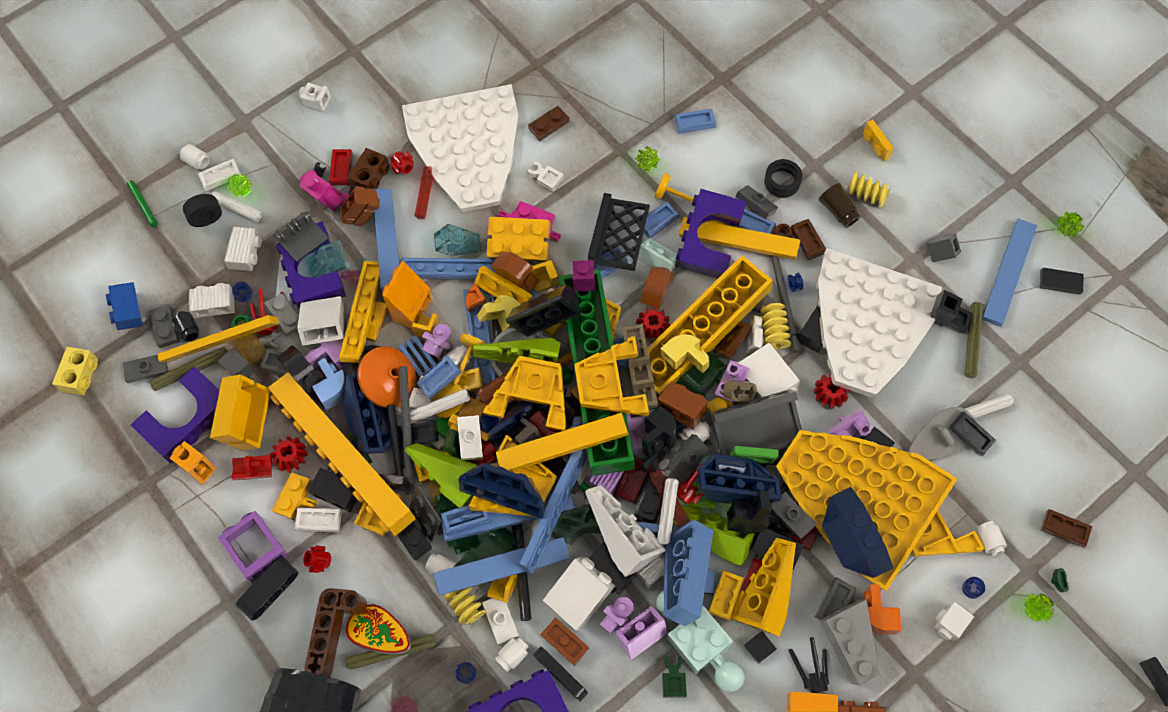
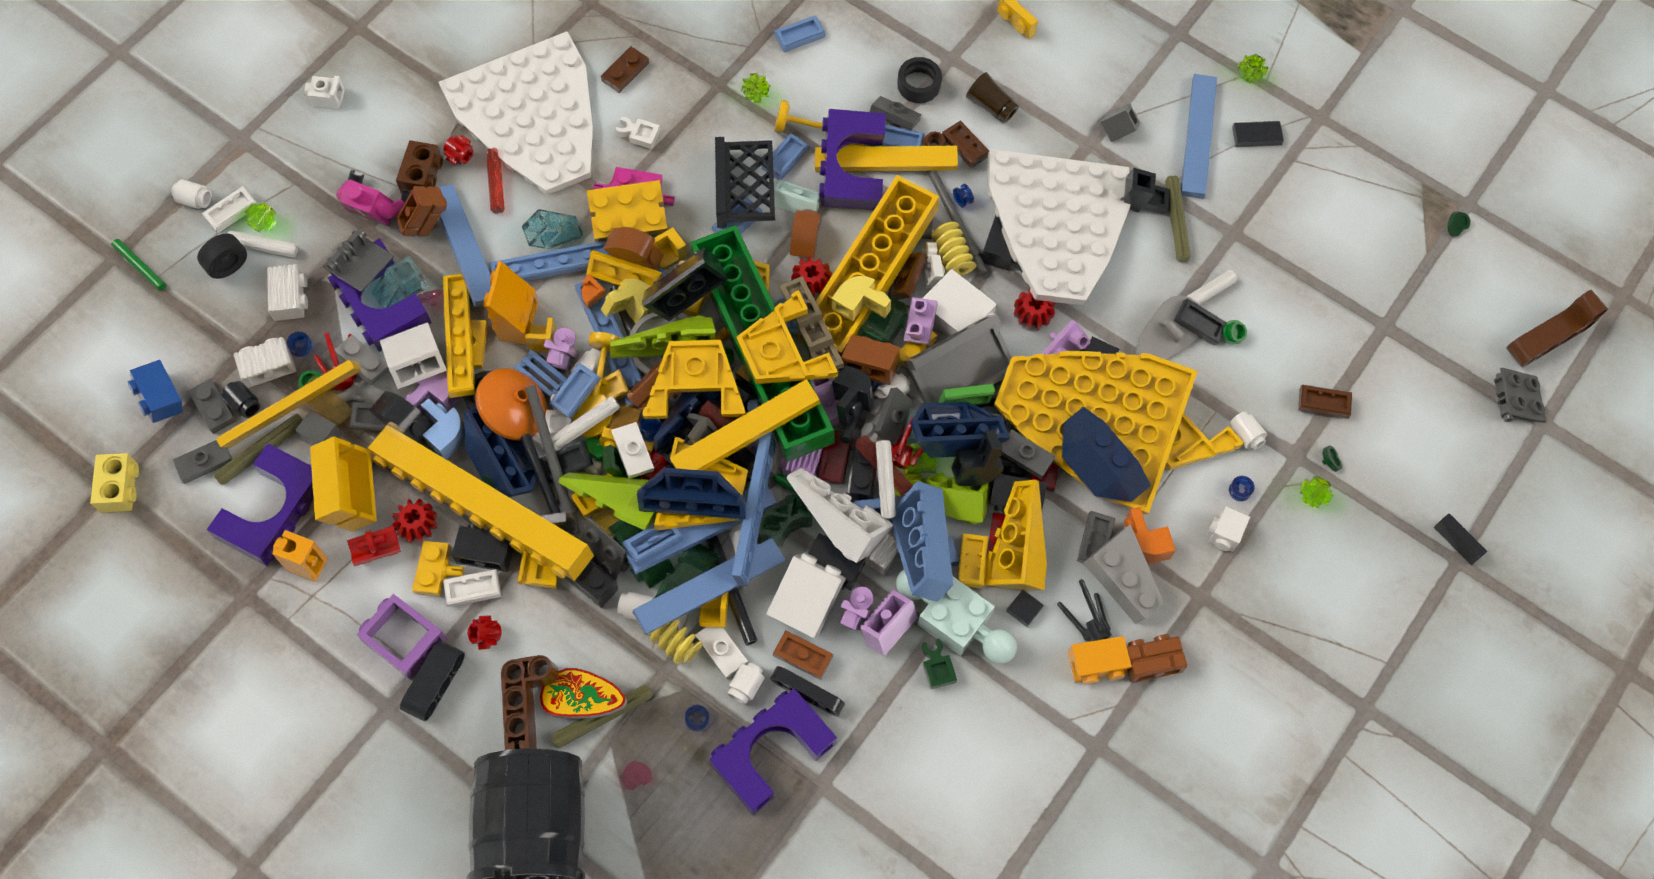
camera: 20 degrees left, 0 degrees up
red tile [329,149,352,186] -> none
magenta brick [572,260,595,291] -> none
dark tan beam [723,380,757,402] -> none
light yellow piece [847,171,892,208] -> none
none -> green plate [1223,320,1247,345]

